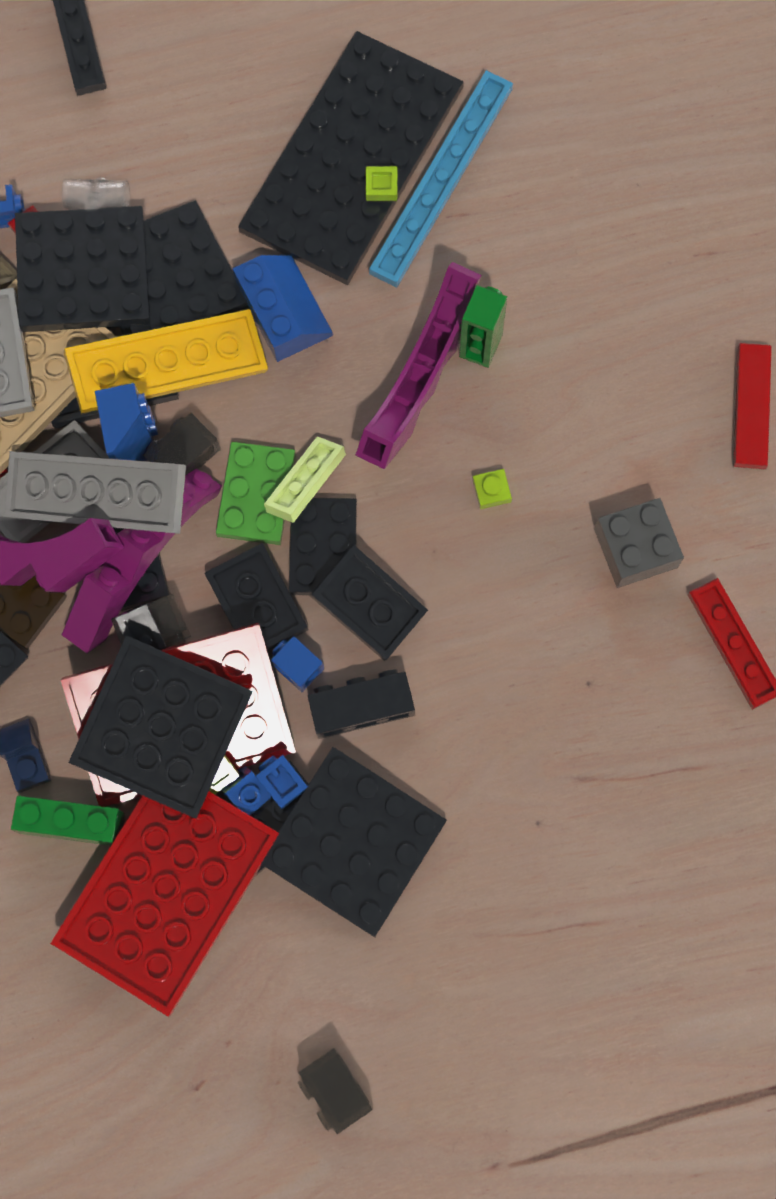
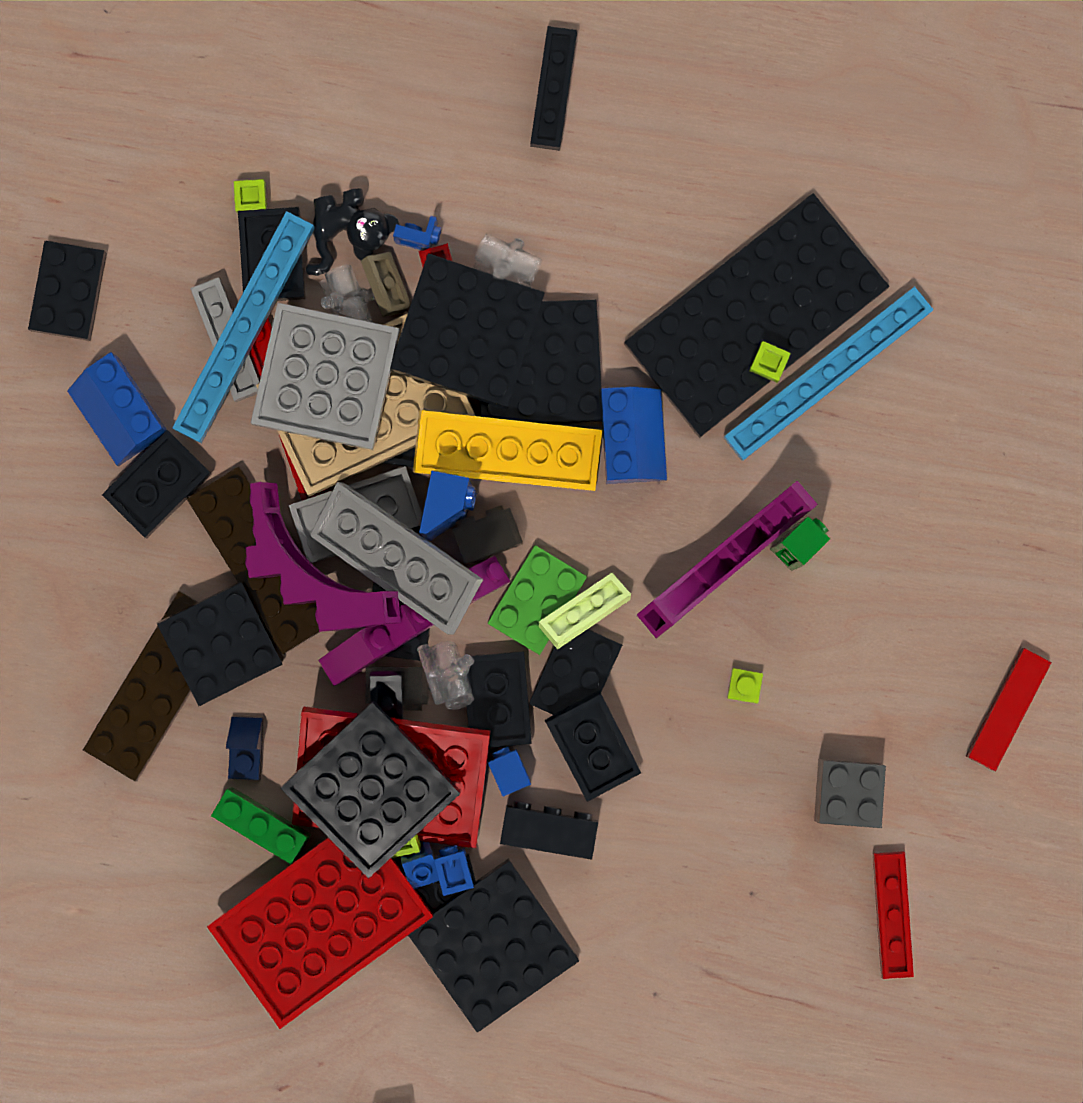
camera: 20 degrees right, 10 degrees up
none -> clear pin [417,641,474,710]

